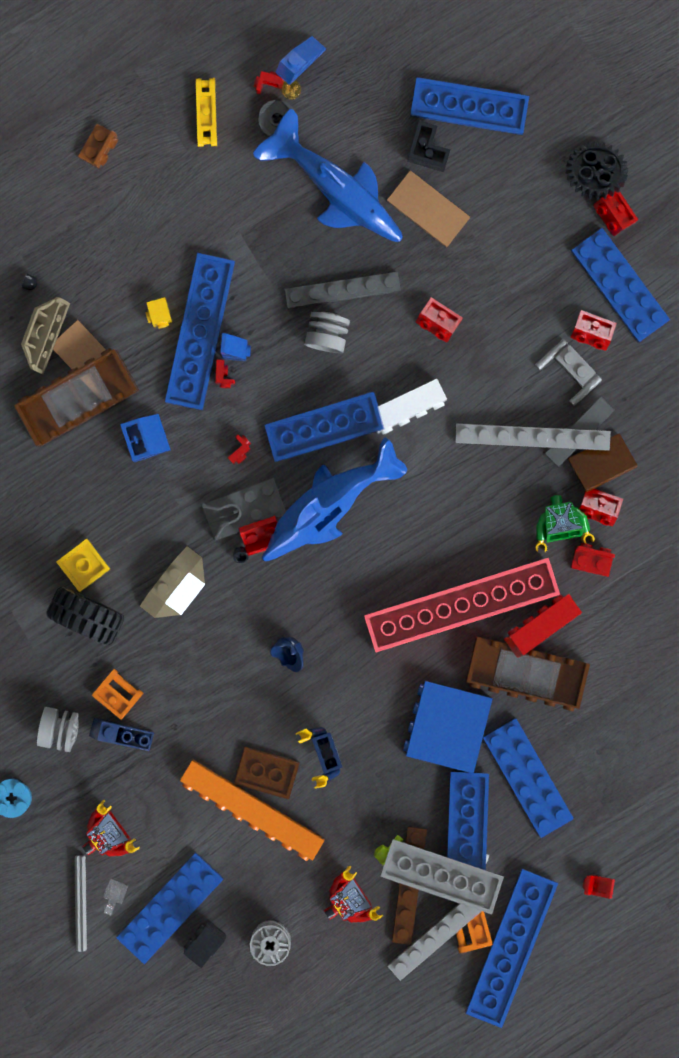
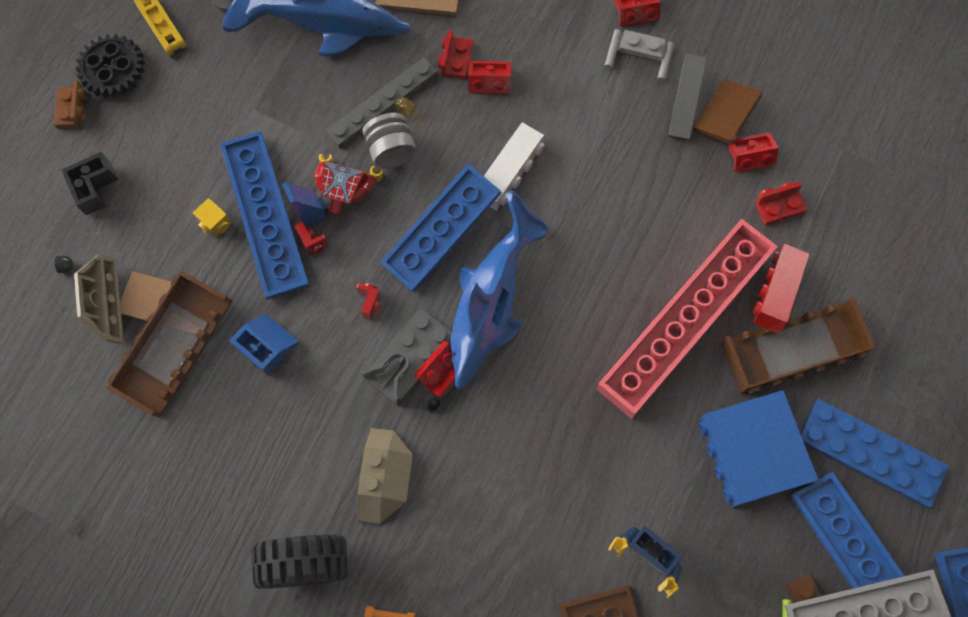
camera: 25 degrees left, 15 degrees down
yellow plate [57,539,110,592] -> none
dark blue piece [270,637,304,672] -> none
light grey plate [456,423,611,450] -> none
green torso [535,495,595,552] -> none
none -> black brick [61,152,118,216]
none -> black gear [75,34,146,98]
none -> red torso [314,154,383,215]
none -> clear yellow tile [394,97,417,116]
none -> red bracket [438,30,474,80]

